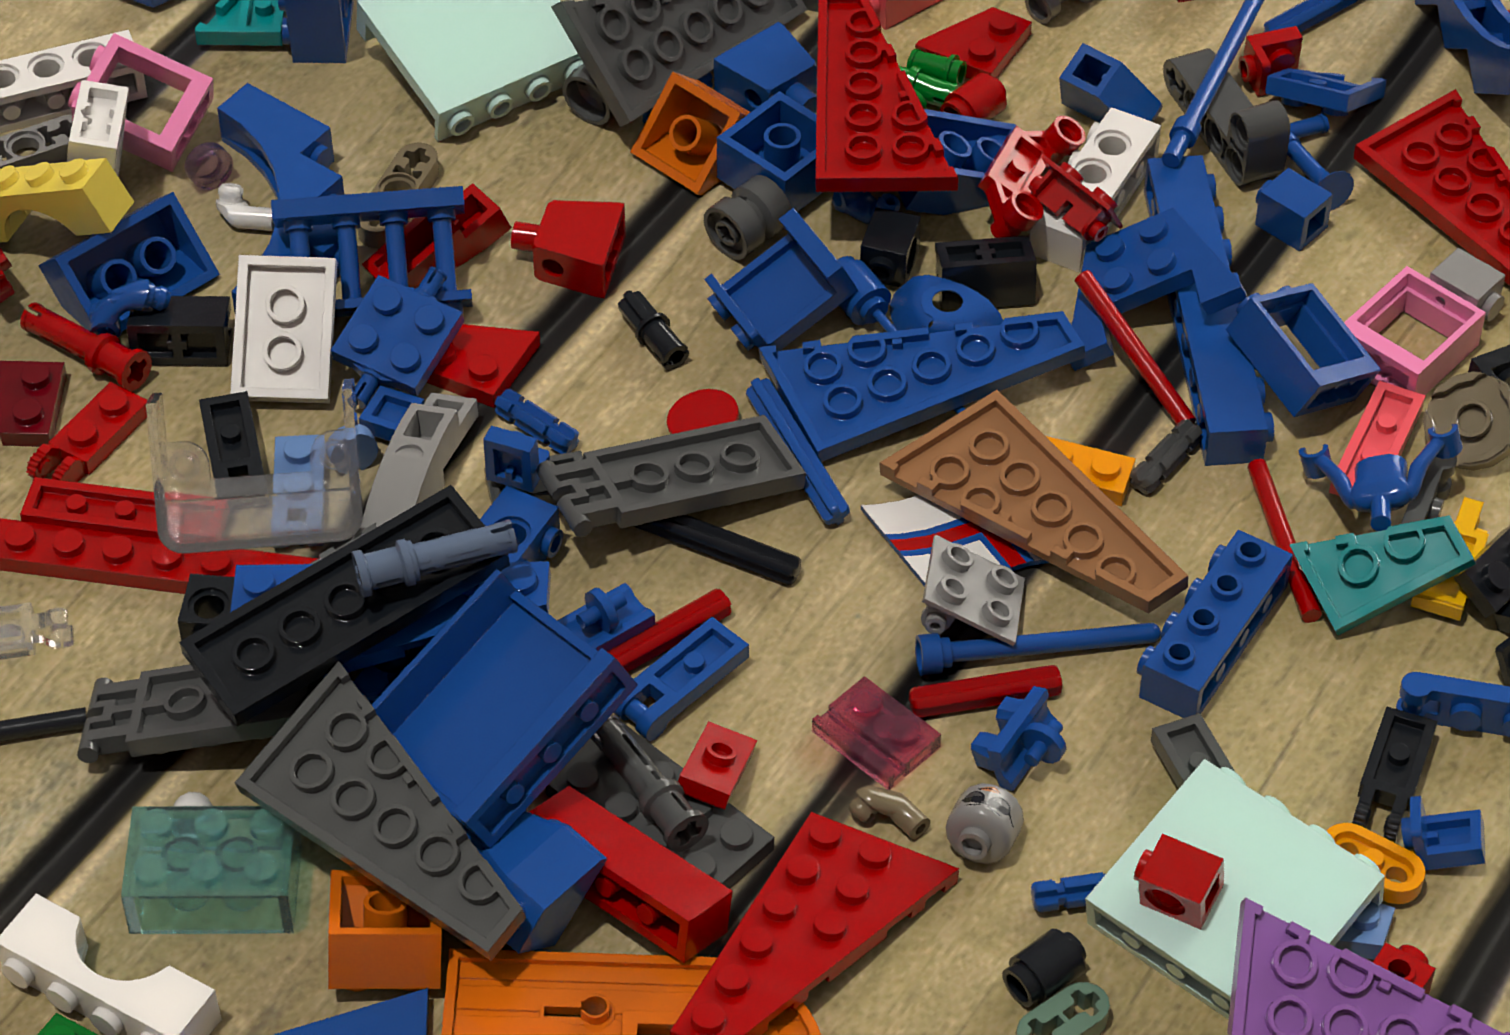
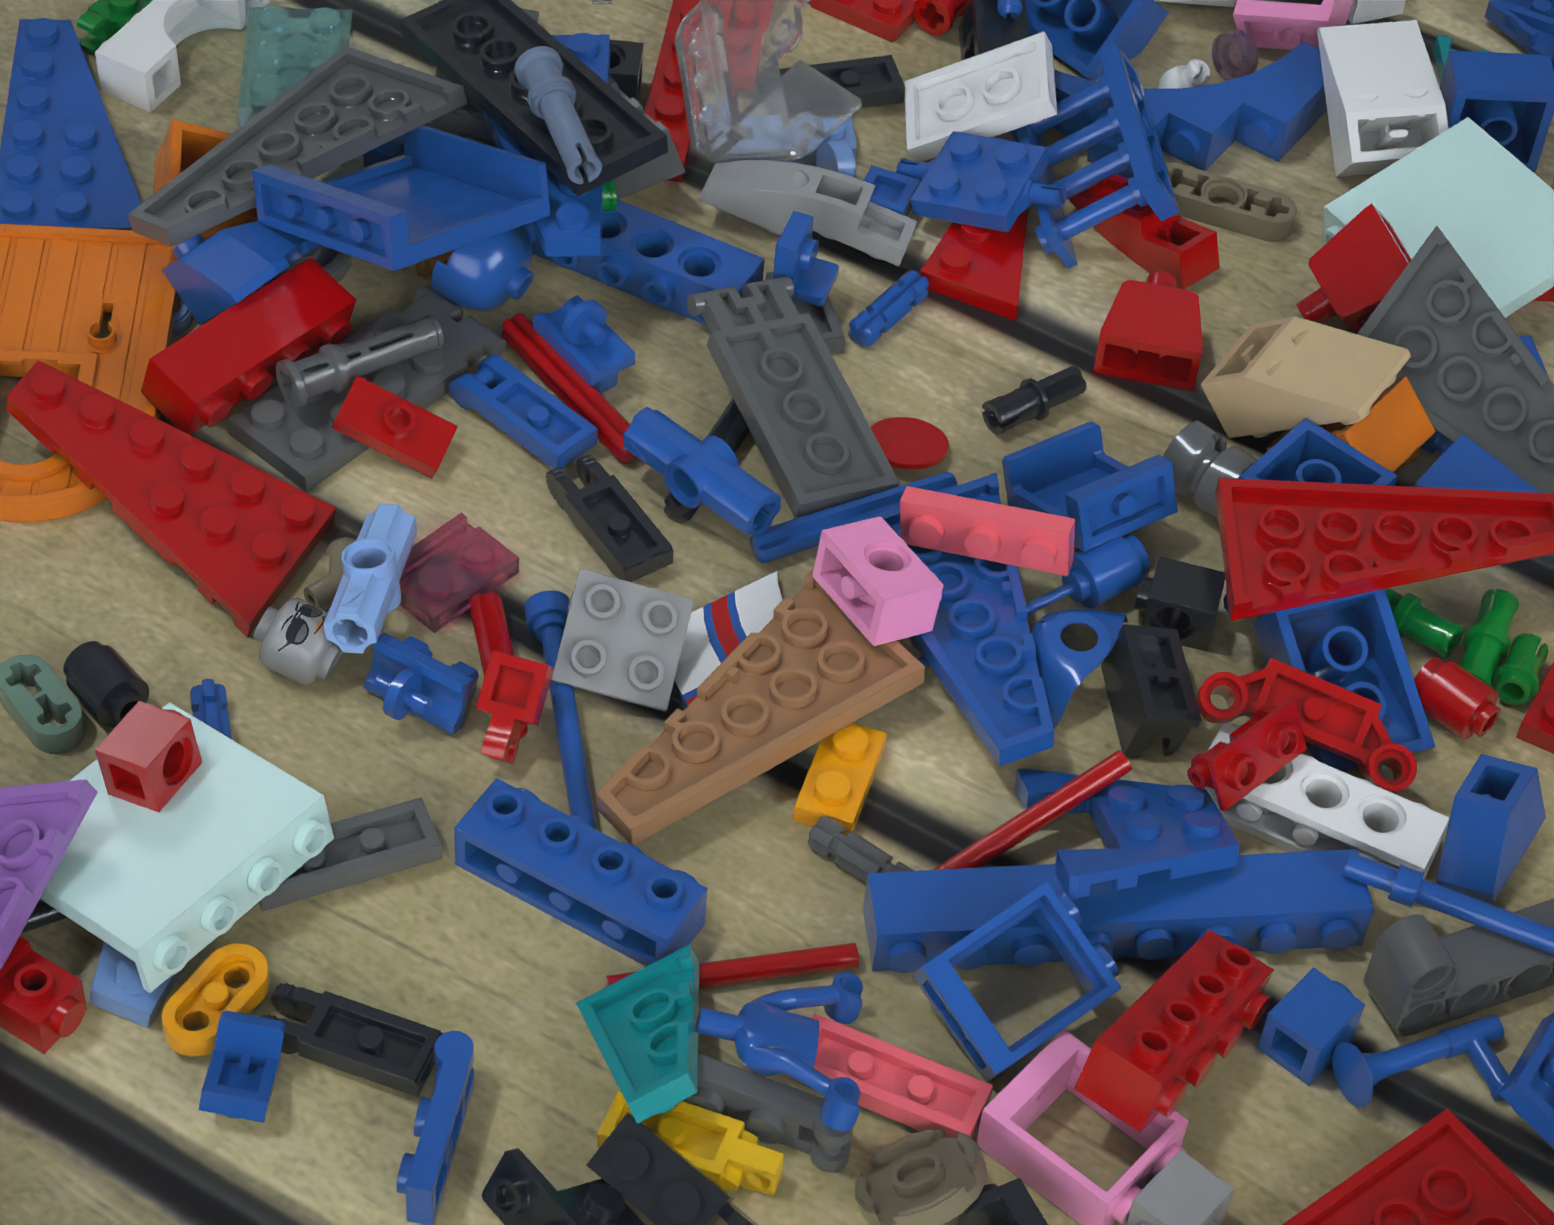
camera: 85 degrees right, 0 degrees up
none -> light blue piece [324,503,417,654]
none -> red plate [476,650,554,764]
none -> black hinge [545,454,674,582]
none -> blue piece [623,407,781,538]
none -> bright pink brick [812,516,944,646]
none -> coral plate [900,486,1075,576]
none -> red brick [1074,929,1274,1133]
none -> tan slope [1200,316,1411,438]
none -> red torso [1296,203,1412,334]
none -> white slope [1317,20,1448,177]

